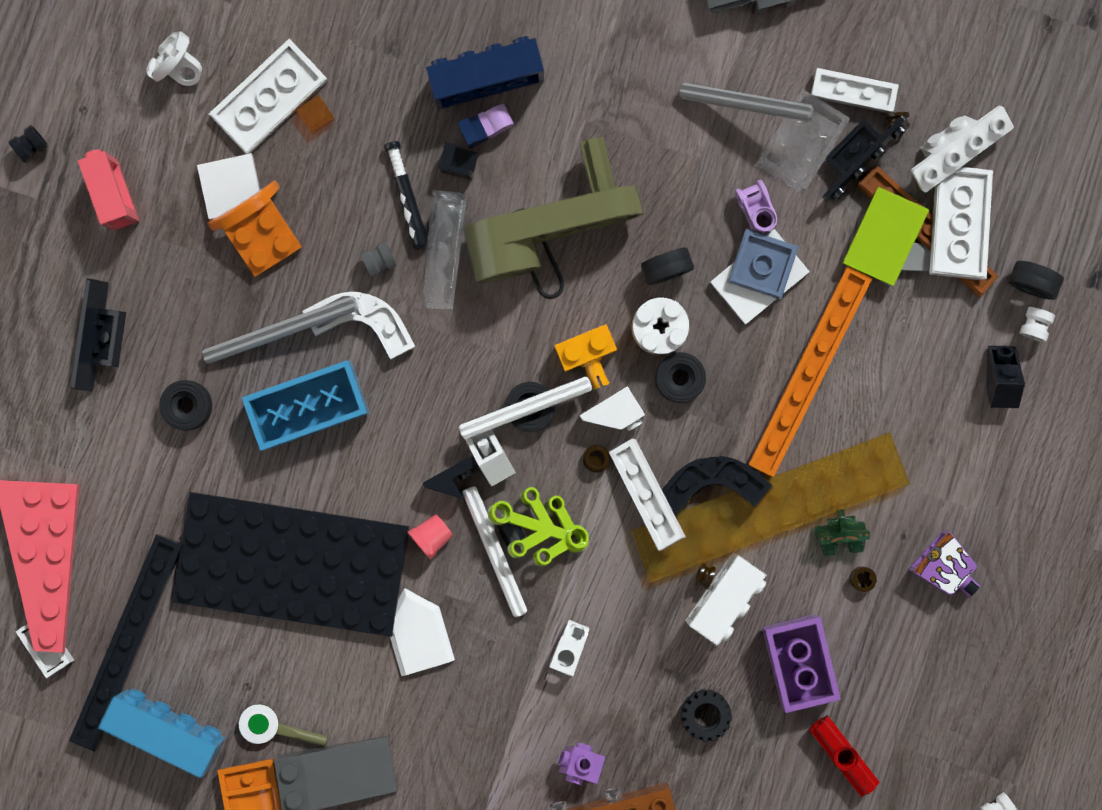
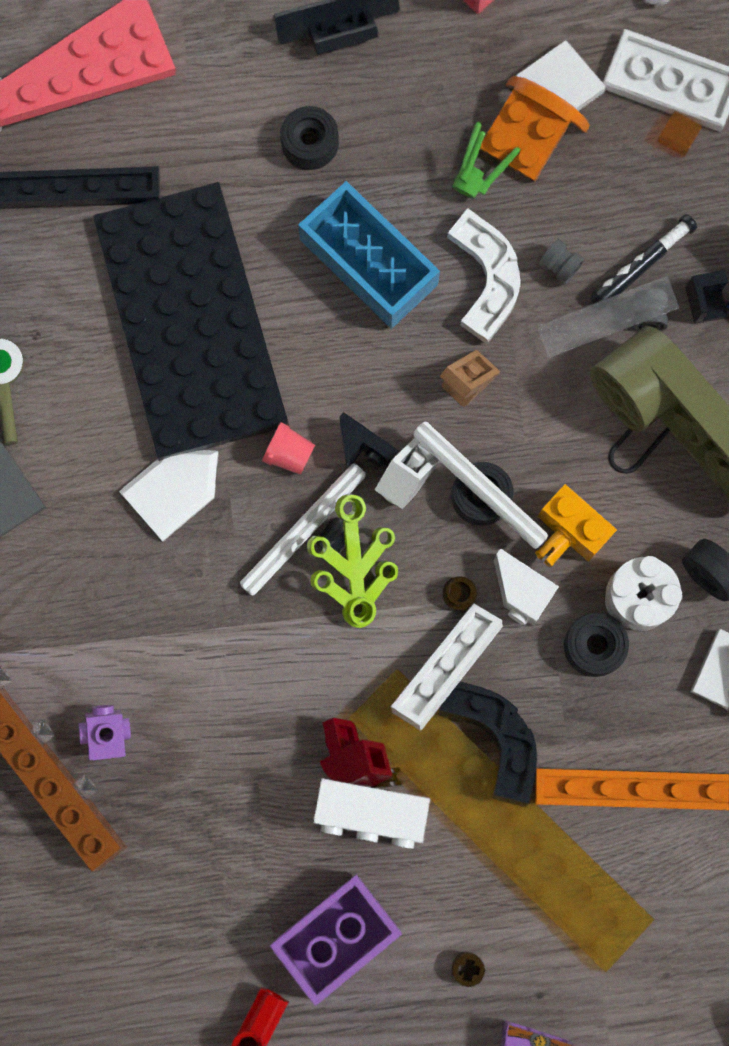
camera: 70 degrees right, 10 degrees down
light grey axle [202,297,358,364] -> none
white leg [548,620,589,676] -> none
black tyre [681,689,732,742] -> none
clear green hips [814,509,870,556] -> none
none -> dark red brick [320,717,393,787]
none -> medium nougat slope [440,350,500,407]
none -> bright green plant [452,122,520,199]

